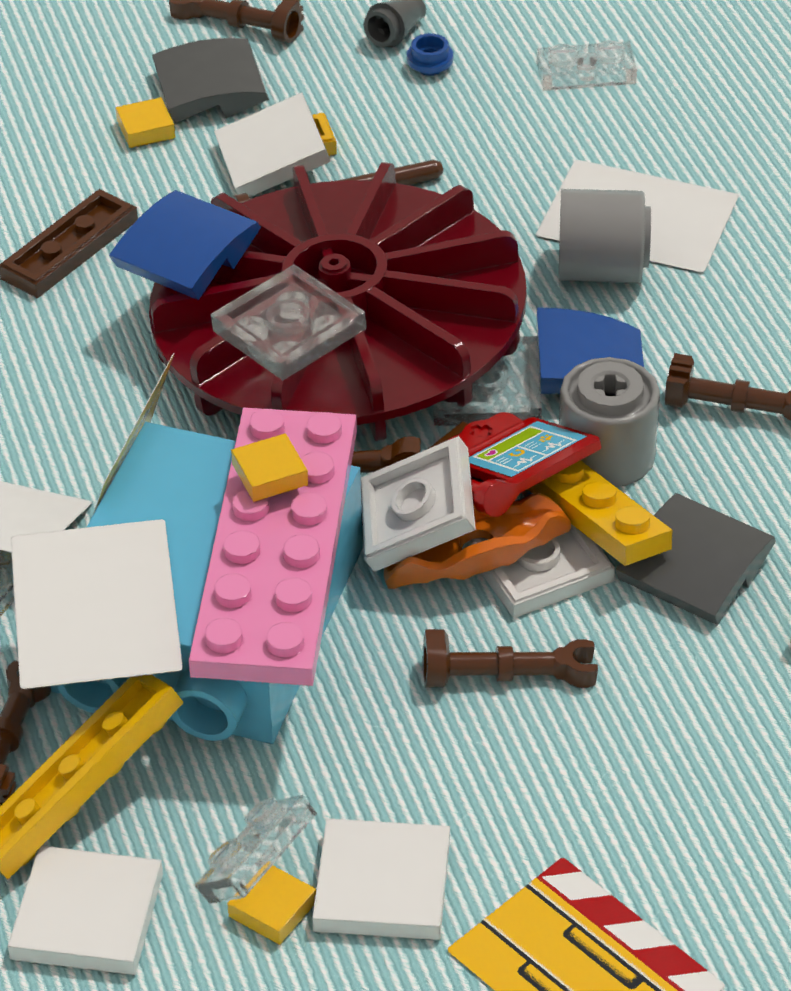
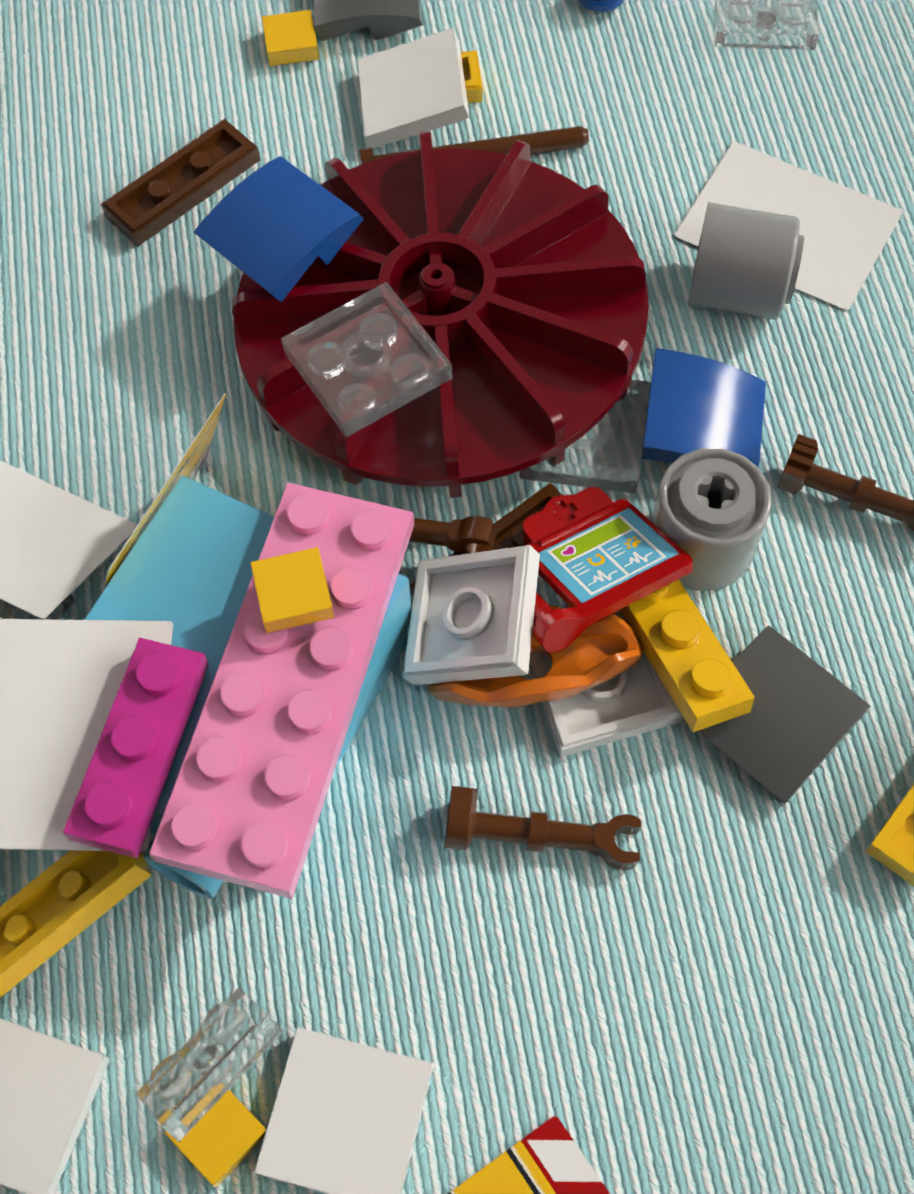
camera: 10 degrees right, 20 degrees up
none -> dark pink plate [63,637,209,859]

